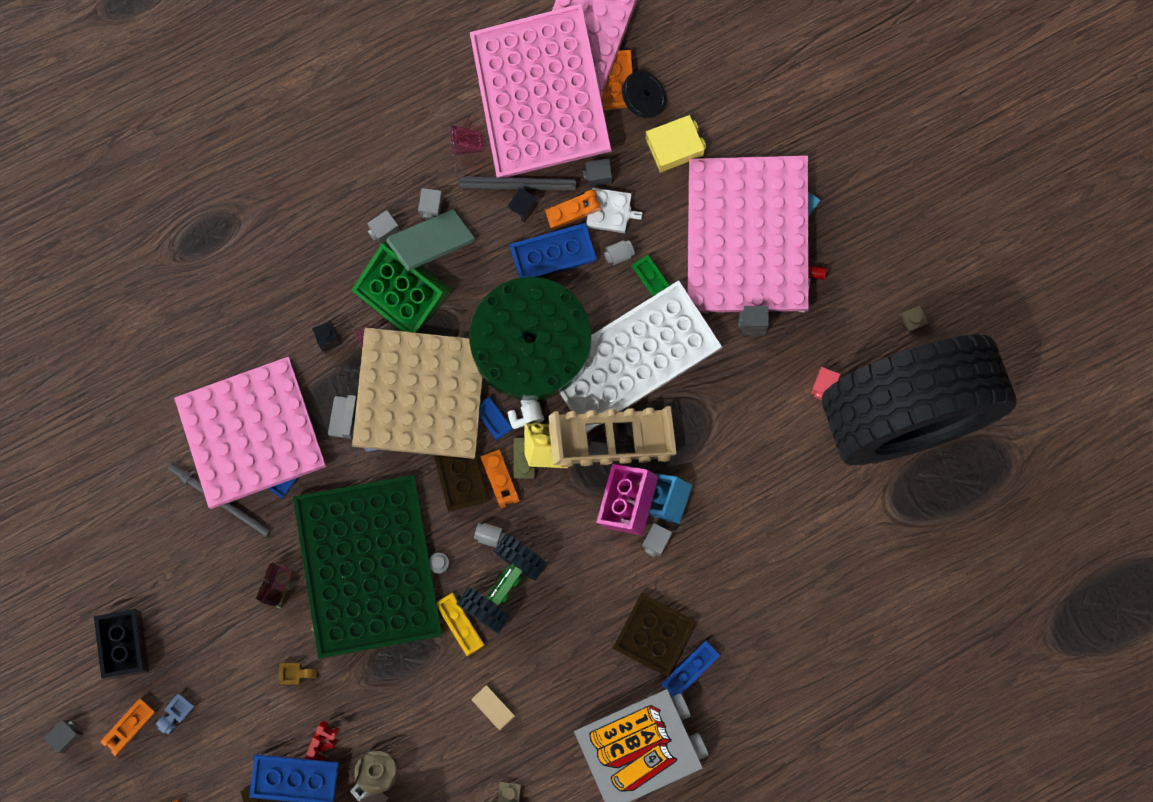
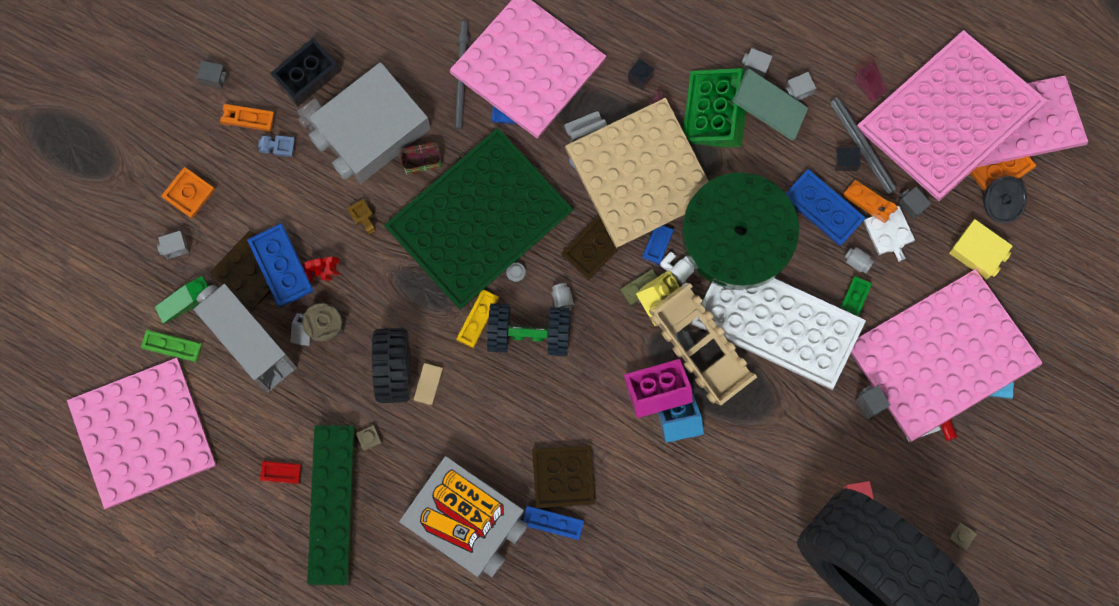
camera: 55 degrees right, 0 degrees up
orange plate [480,449,520,509] -> none
light grey brick [642,523,672,557] -> none
none -> clear brick [297,98,322,131]
none -> light grey brick [308,62,430,184]
none -> black tyre [372,328,411,403]

